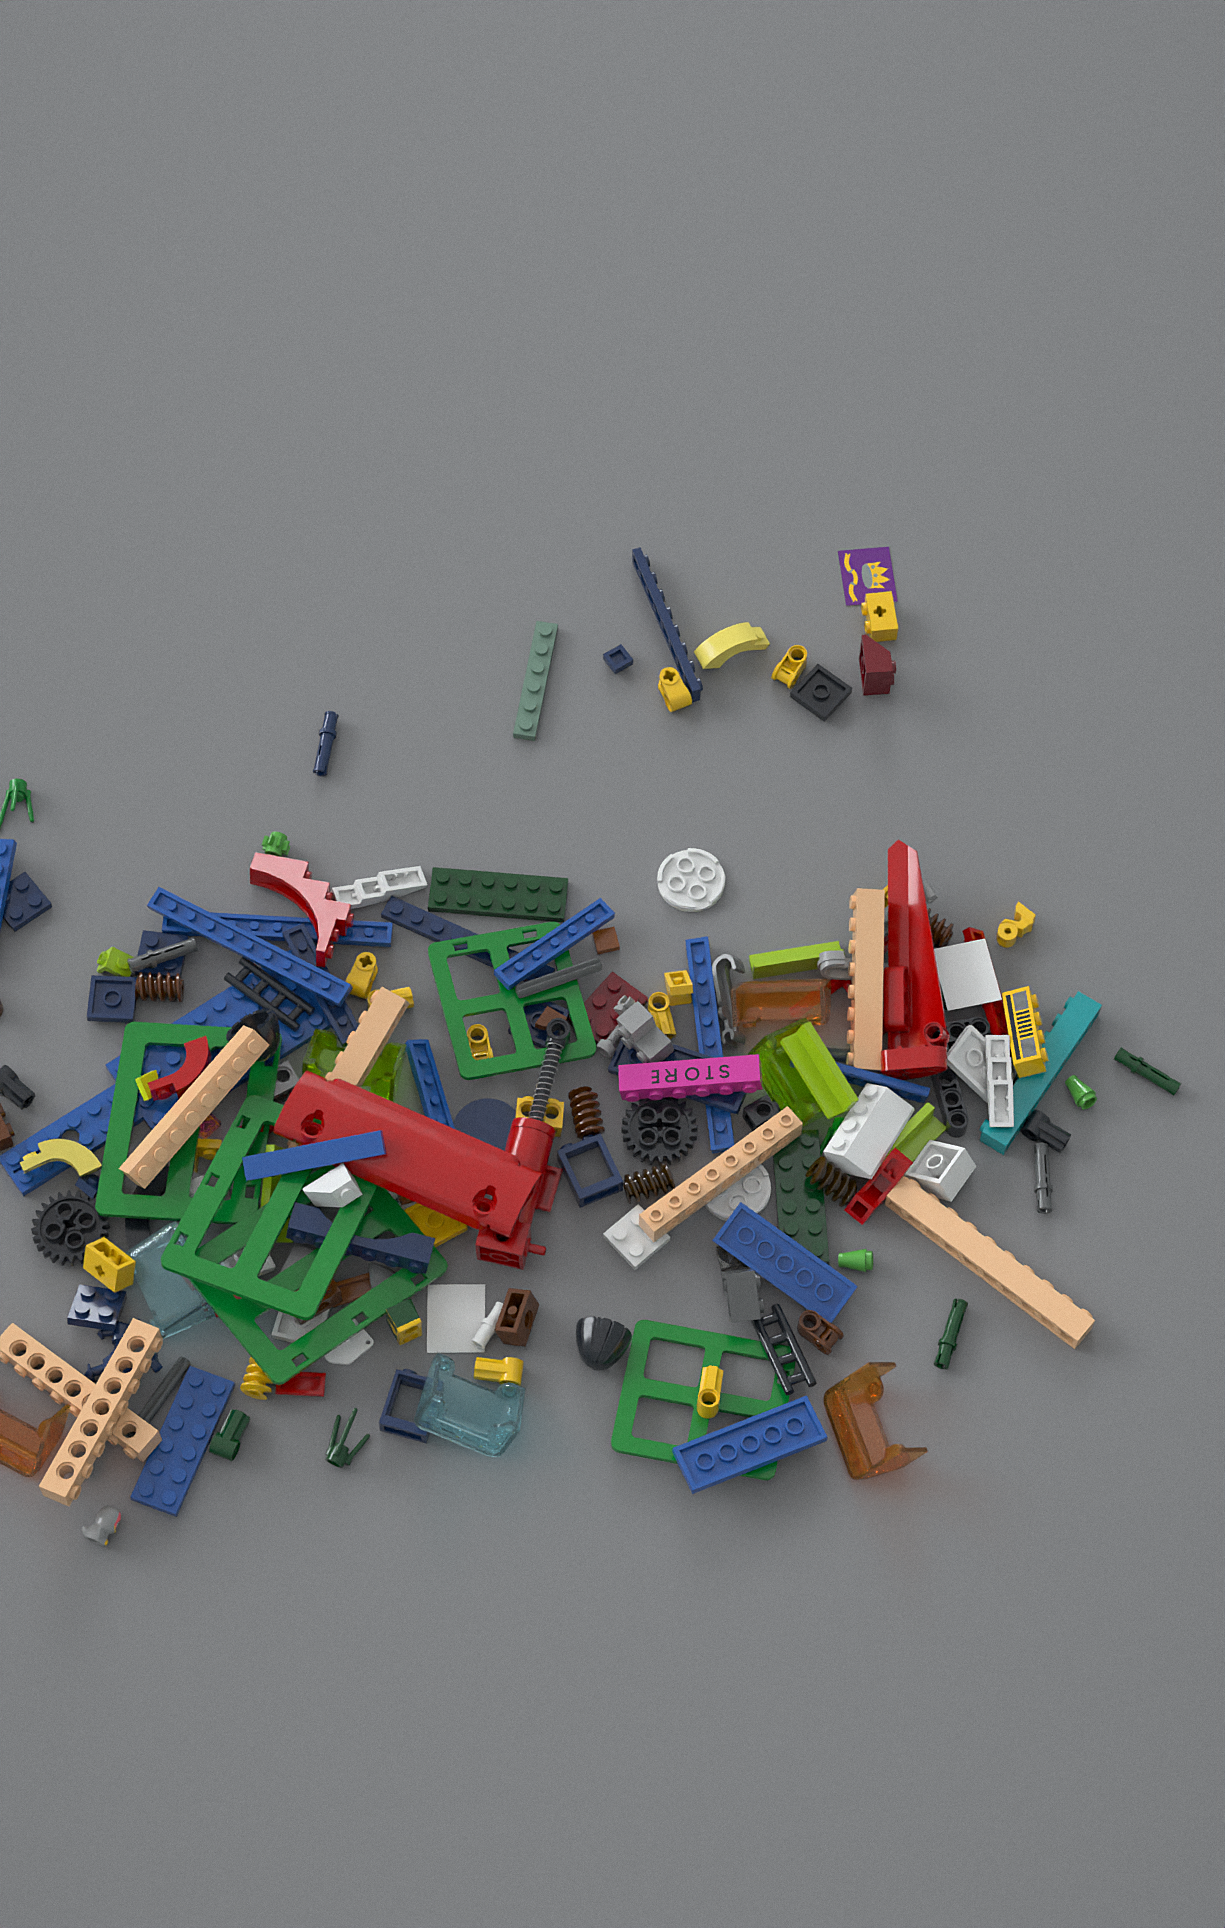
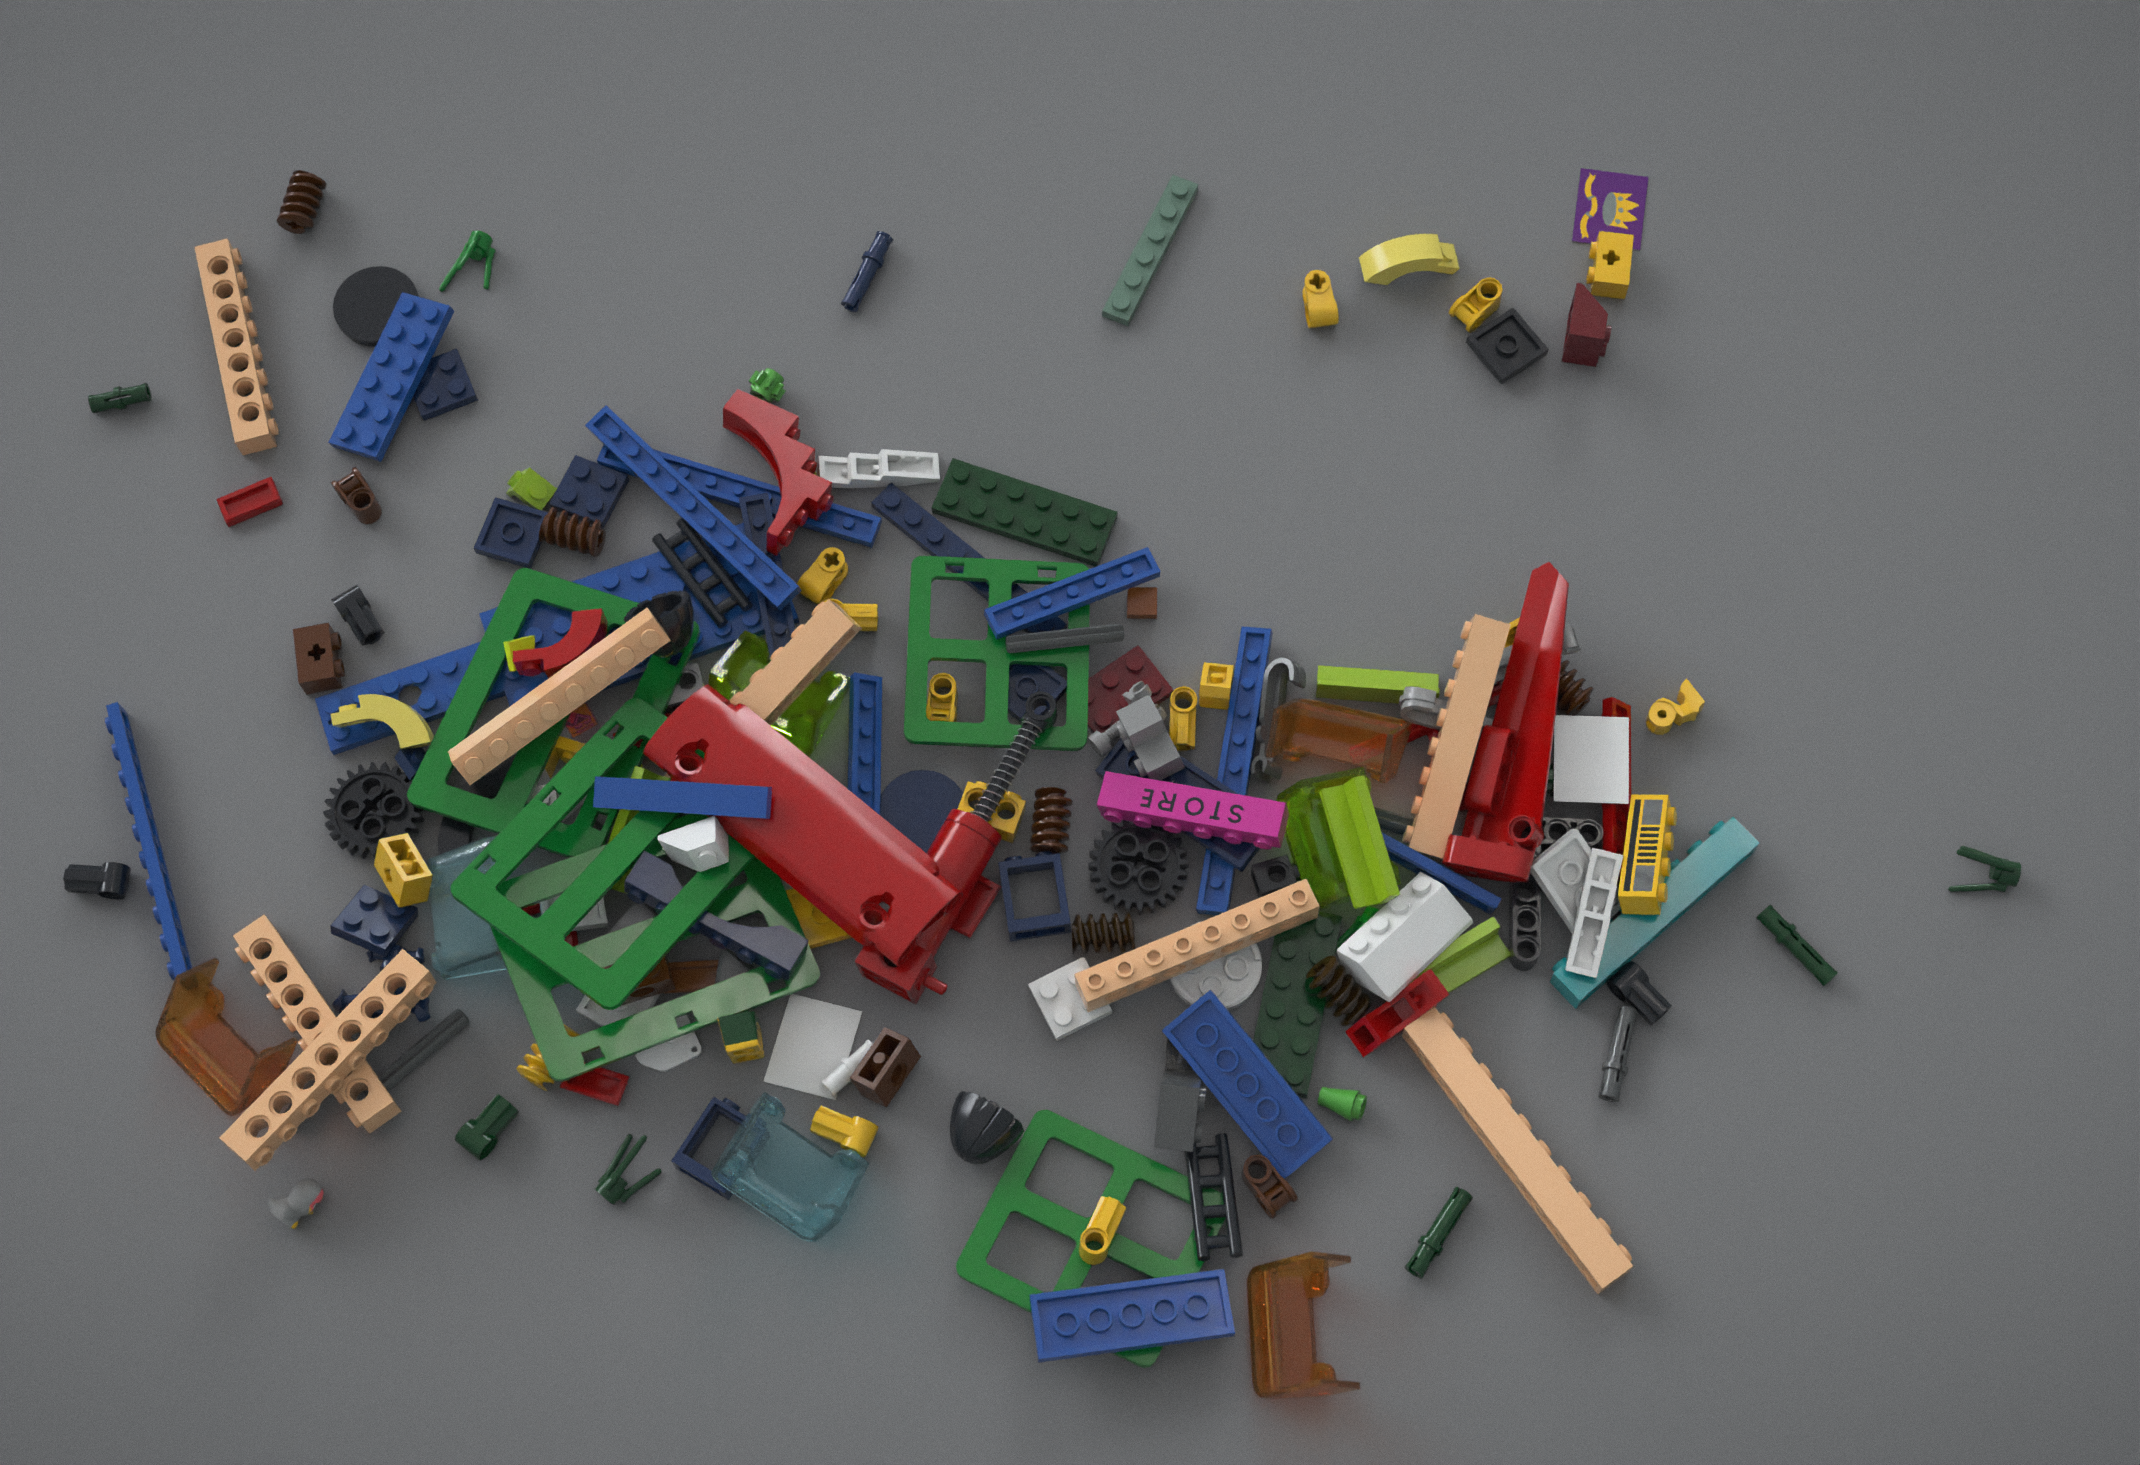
camera: 20 degrees right, 5 degrees up
dark grey pin [127,937,198,973] -> none
blue plate [130,1366,235,1517] -> none
reddish brown tile [535,1006,567,1030] -> none
dark blue plate [603,644,633,674] -> none
dark blue plate [632,547,703,702] -> none
white tile [657,848,725,912] -> none
white slope [905,1140,976,1202] -> none
bright green cone [1065,1075,1097,1110] -> none

